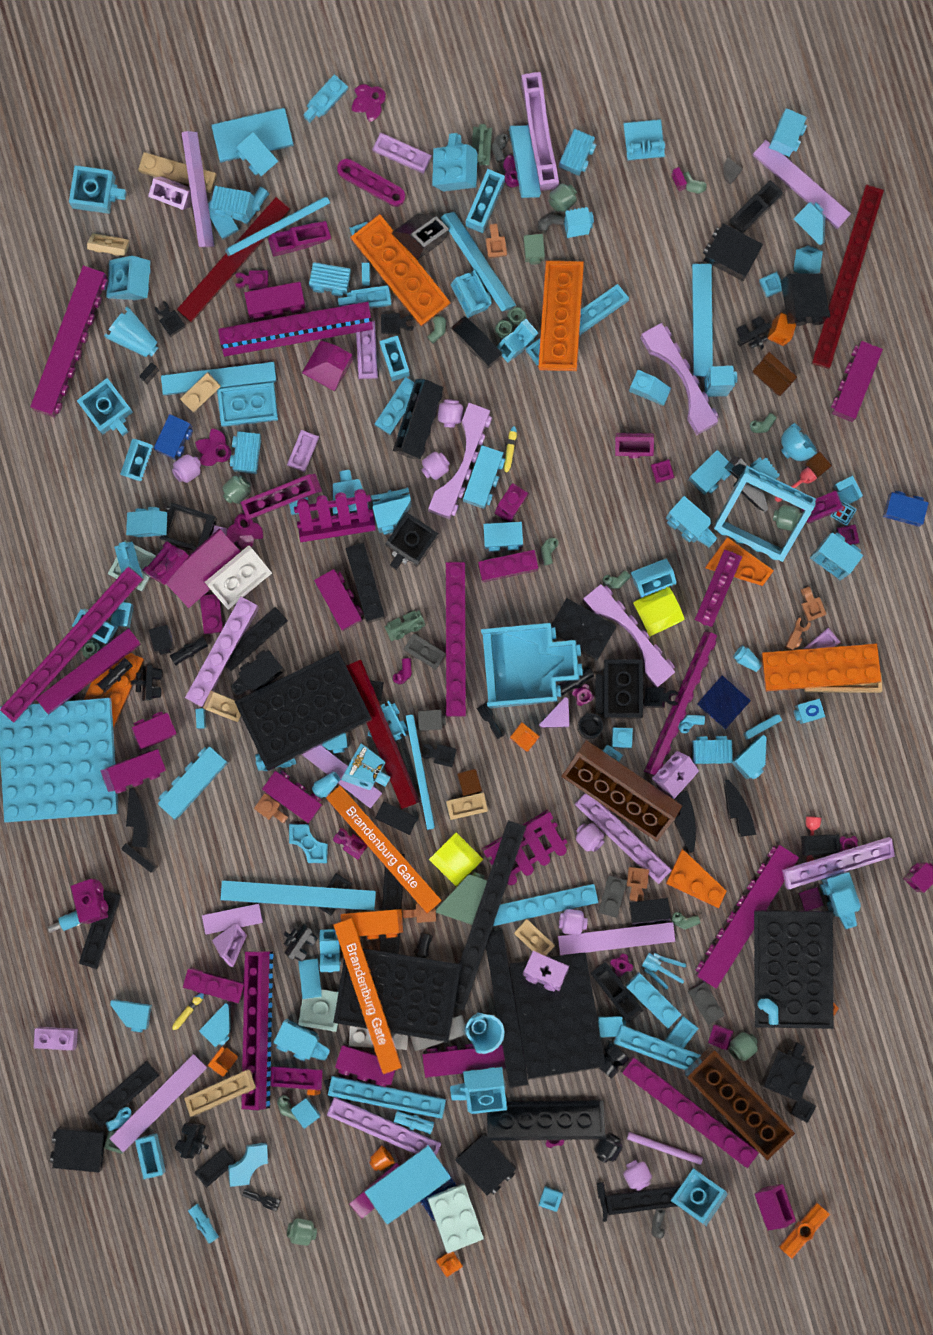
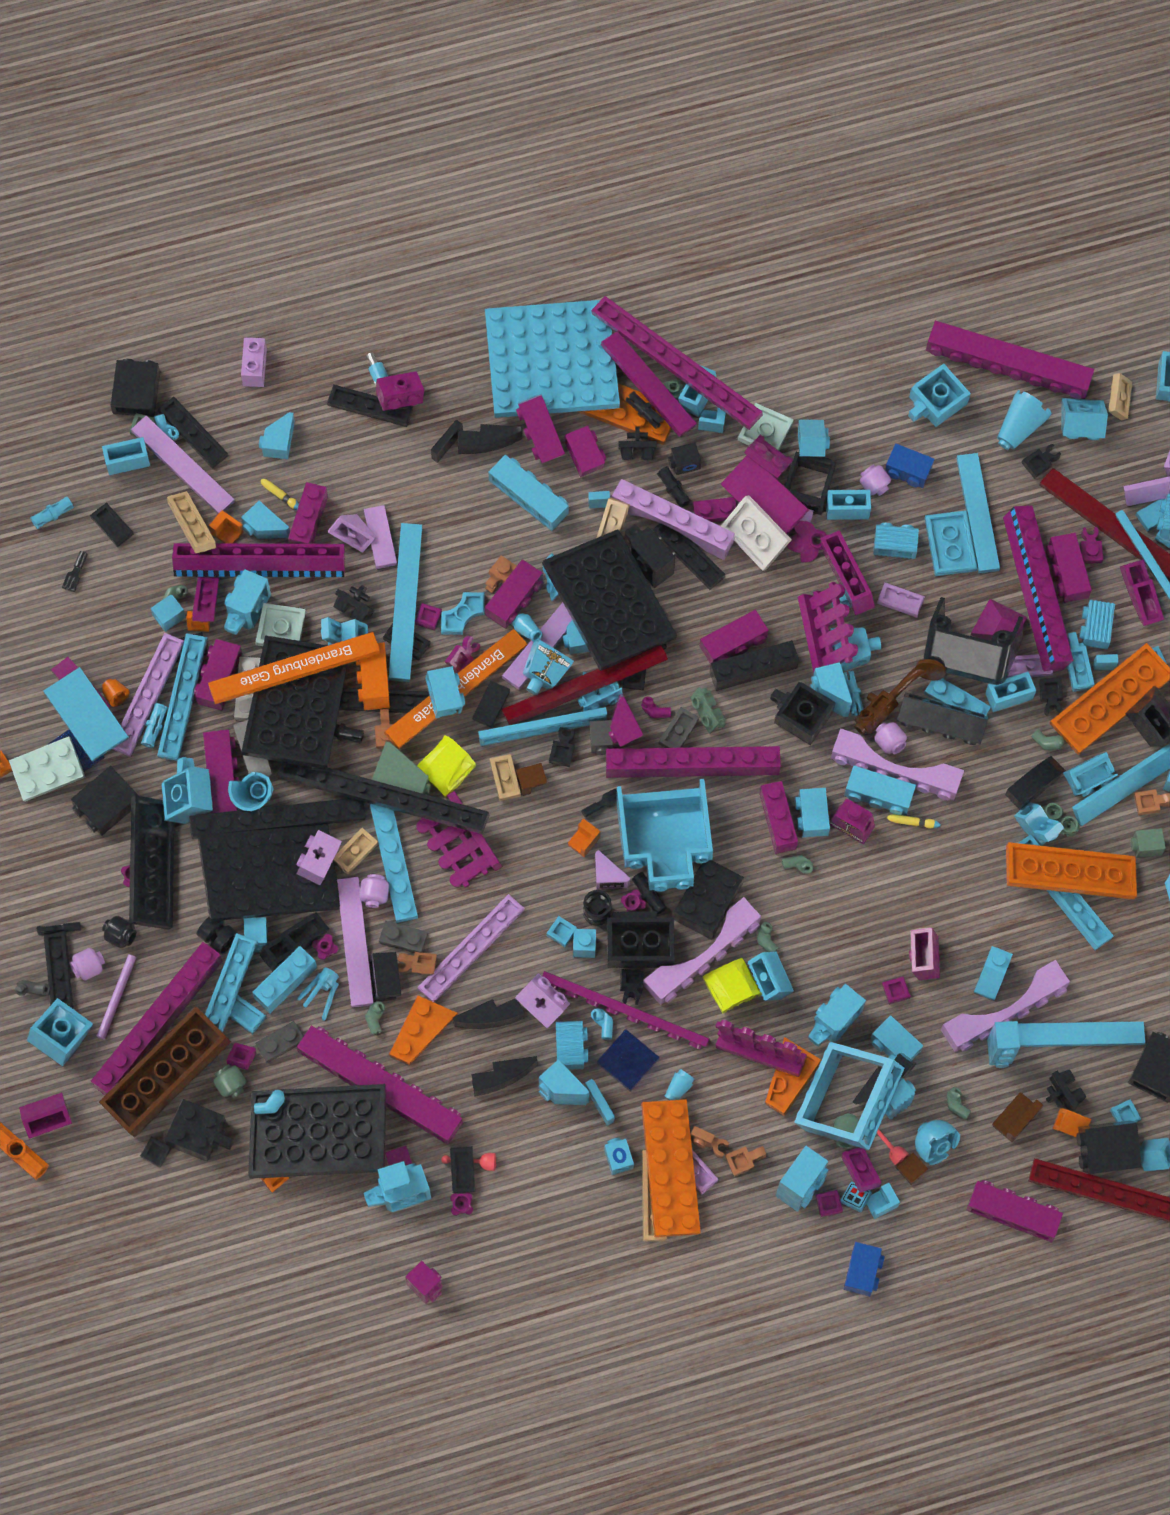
camera: 90 degrees right, 15 degrees down
medium azure hinge [114,541,143,578] -> none
medium azure brick [120,439,153,481] -> none
black tile [140,363,159,384] -> none
black hips [175,1123,209,1159] -> none
tan plate [180,372,221,412] -> none
magenta plate [195,429,231,466] -> none
sand green head [222,475,251,504] -> none
medium azure tile [228,1143,268,1187] -> none
sand green head [287,1218,317,1246] -> none
medium azure tile [298,959,322,999] -> none
lavender head [438,399,463,428] -> none
medium azure tile [538,1186,563,1212] -> none
reddish brown brick [561,740,683,842] -> none
lavender head [576,823,604,852] -> none
lavender tile [782,837,895,889] -> none
none -> magenta tile [415,603,442,631]
none -> medium azure hinge [425,666,465,718]
none -> magenta slope [608,693,643,747]
none -> medium azure brick [826,490,871,520]
none -> reddish brown piece [854,659,946,735]
none -> black windscreen [924,597,1023,685]

